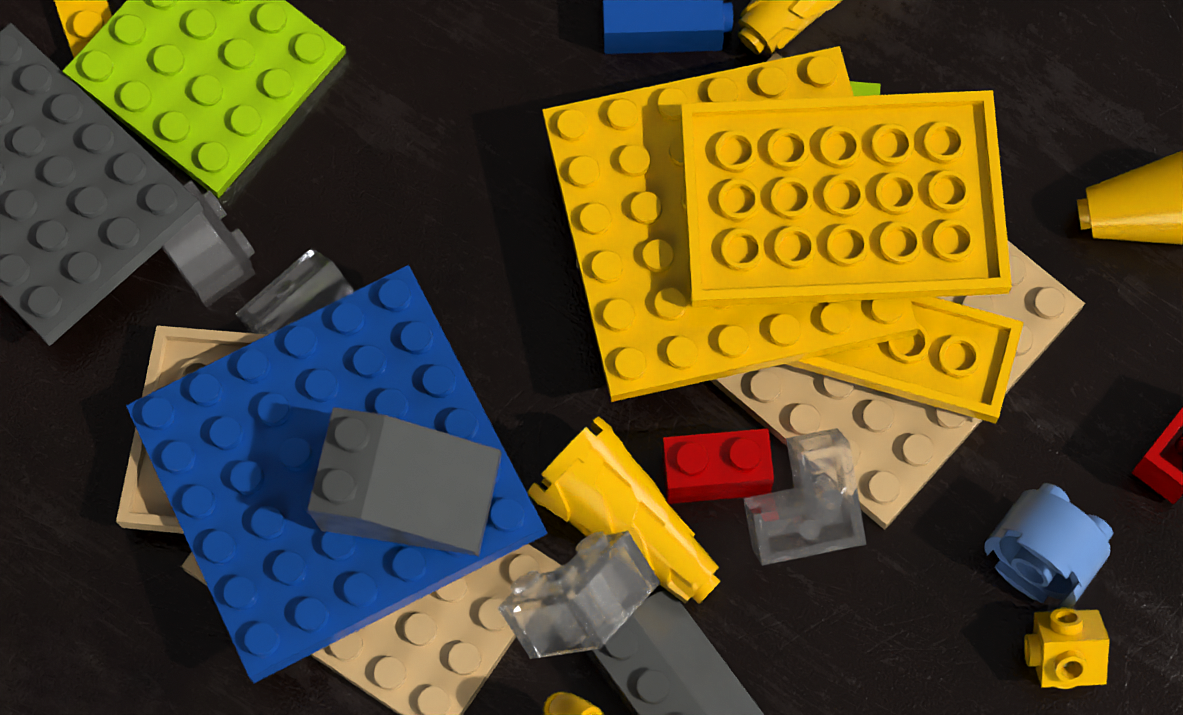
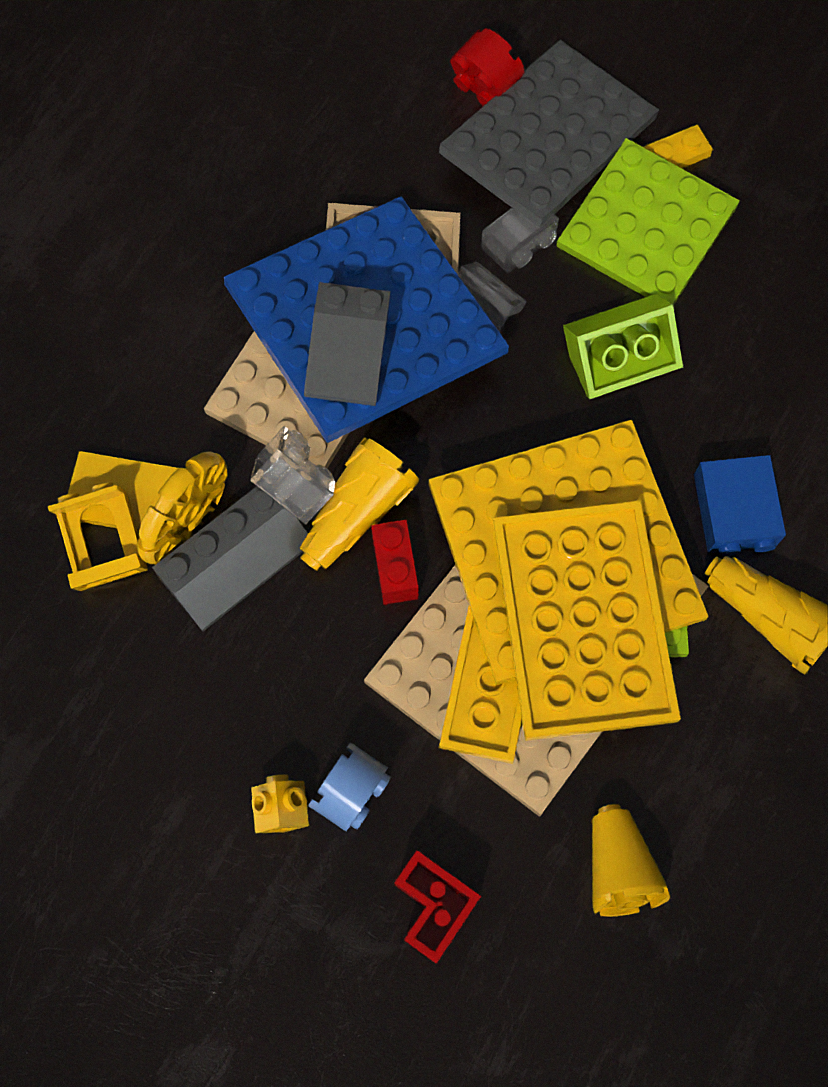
camera: 85 degrees right, 0 degrees up
clear brick [743,428,866,566] -> none
none -> lime slope [563,294,683,399]

